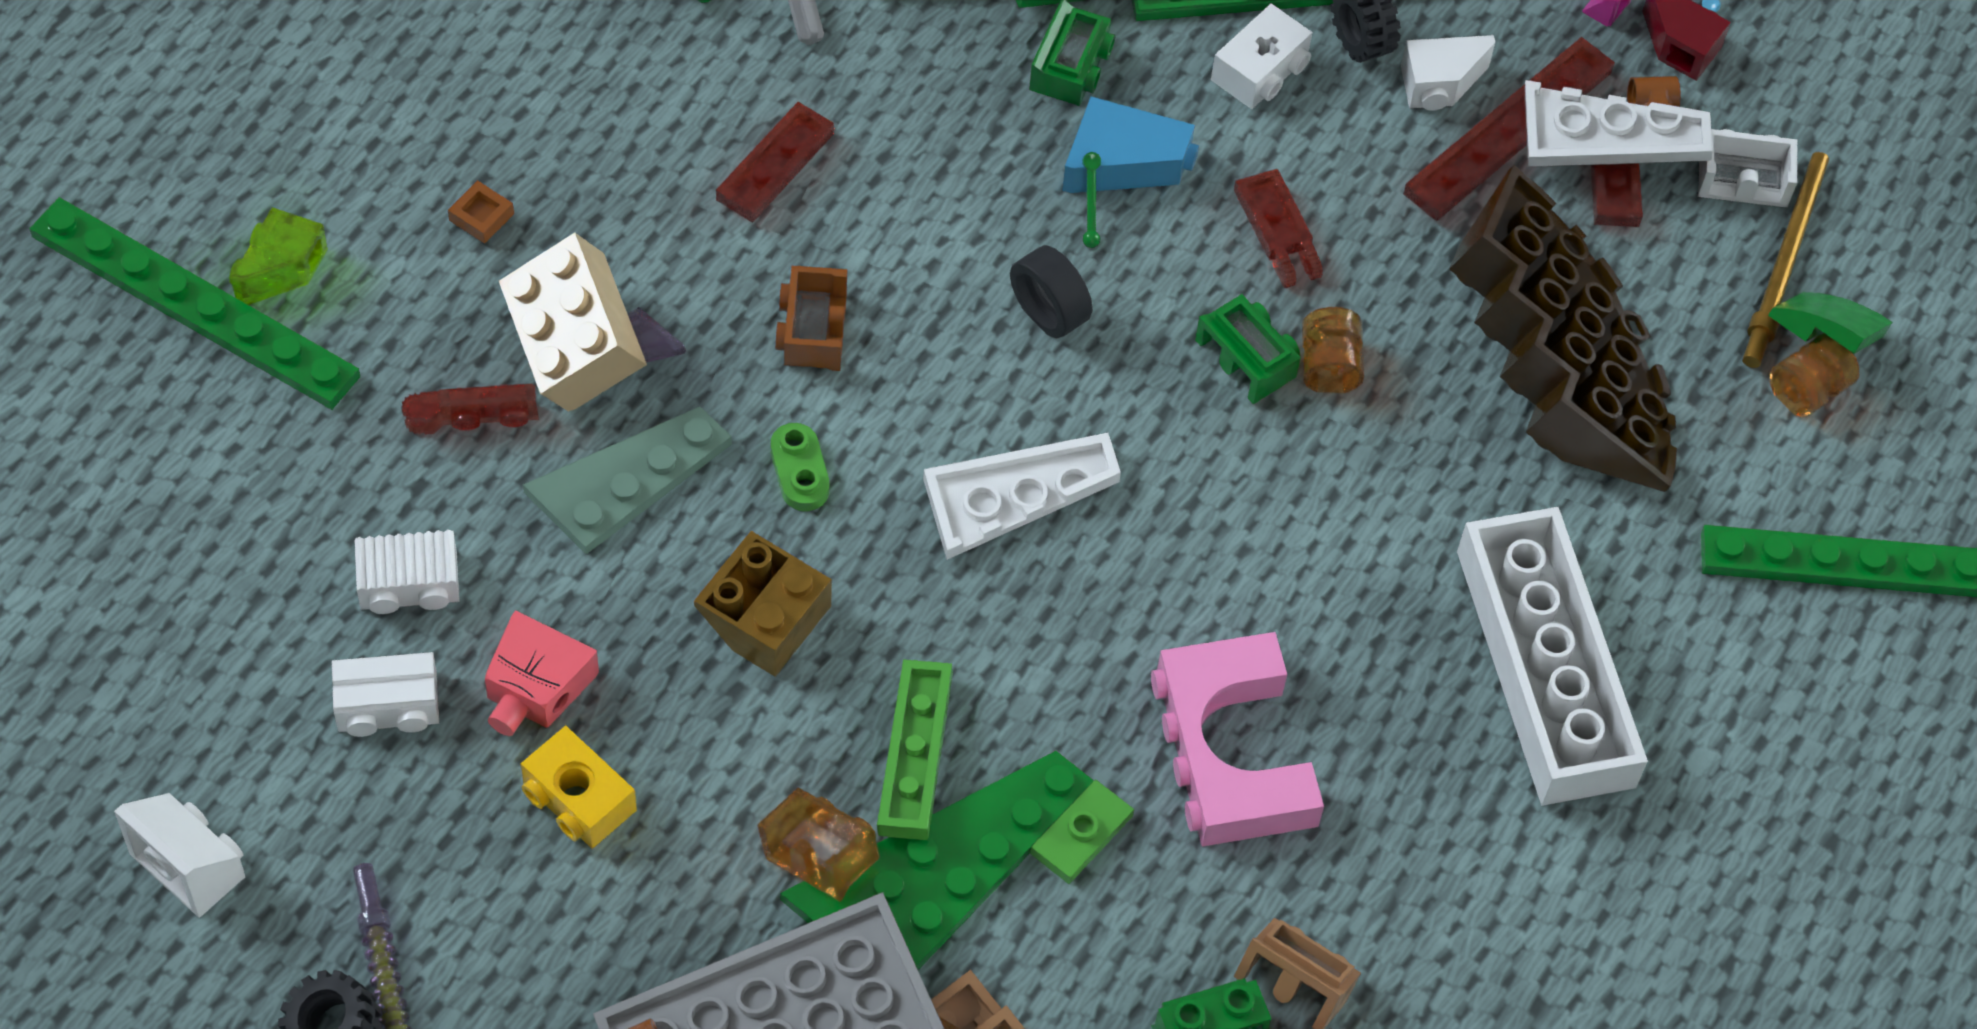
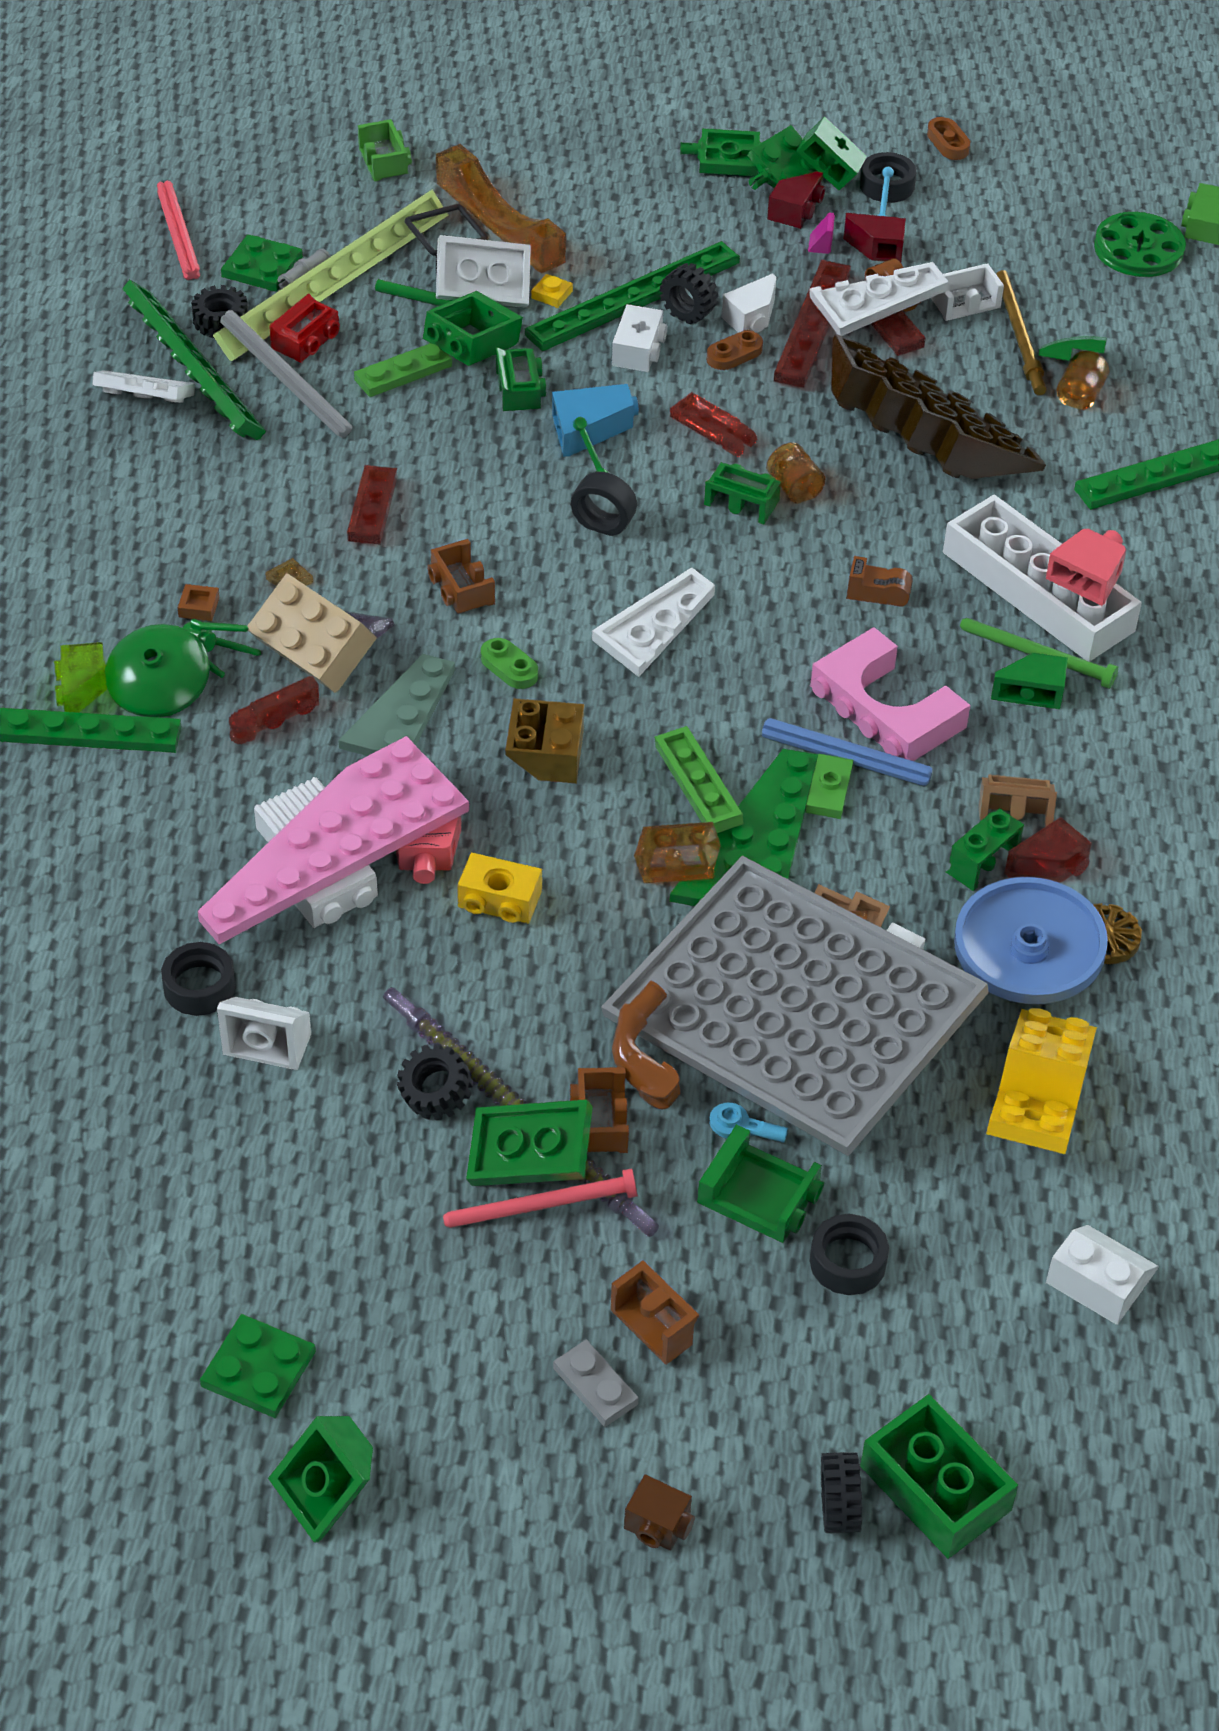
camera: 25 degrees left, 10 degrees down
none -> green dish [105,624,210,717]
none -> black tyre [161,942,236,1016]
none -> green plant [183,619,261,678]
none -> bright pink wing [198,736,469,944]
none -> clear orange tile [265,558,313,586]
none -> dark orange plate [706,330,763,370]
none -> medium blue axle [762,718,932,786]
none -> dark orange leg [846,556,913,607]
none -> bright green bar [960,618,1119,689]
none -> green slope [991,653,1068,709]
none -> coral torso [1046,529,1126,606]

